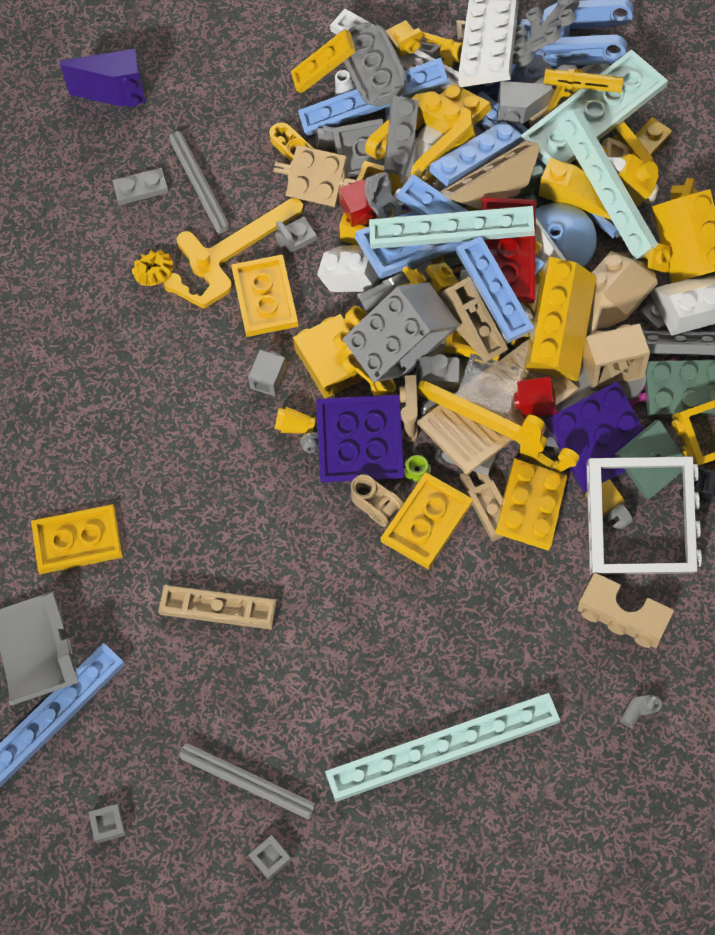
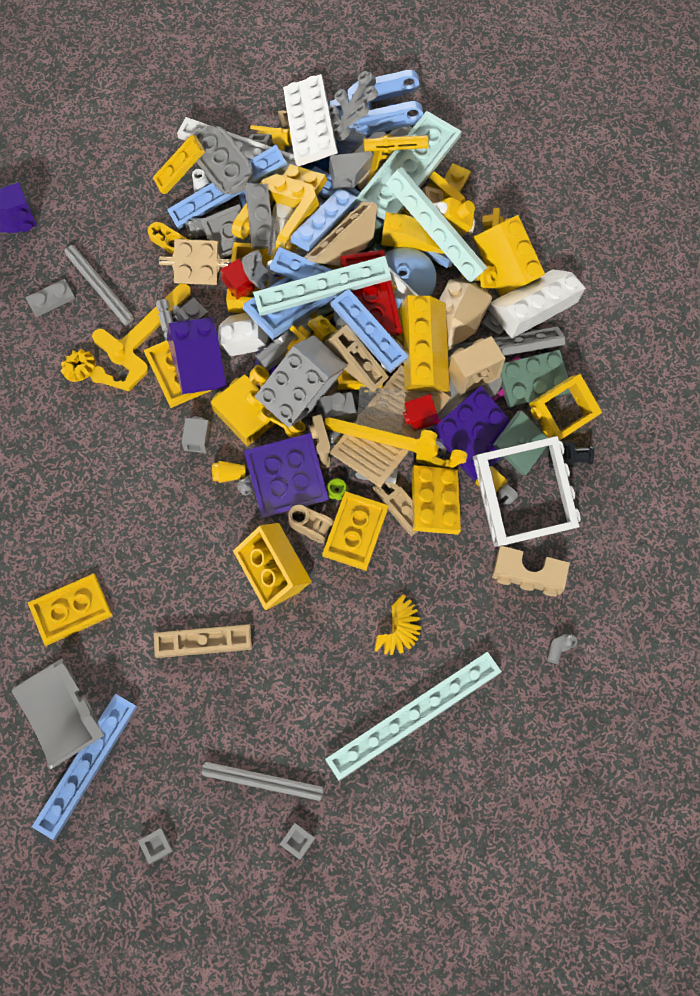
camera: 20 degrees left, 5 degrees up
yellow bracket [386,20,422,58] -> none
none -> light grey axle [156,299,173,341]
none -> dark purple slope [167,317,226,394]
none -> yellow slope [233,523,312,610]
none -> yellow hair [374,594,421,655]

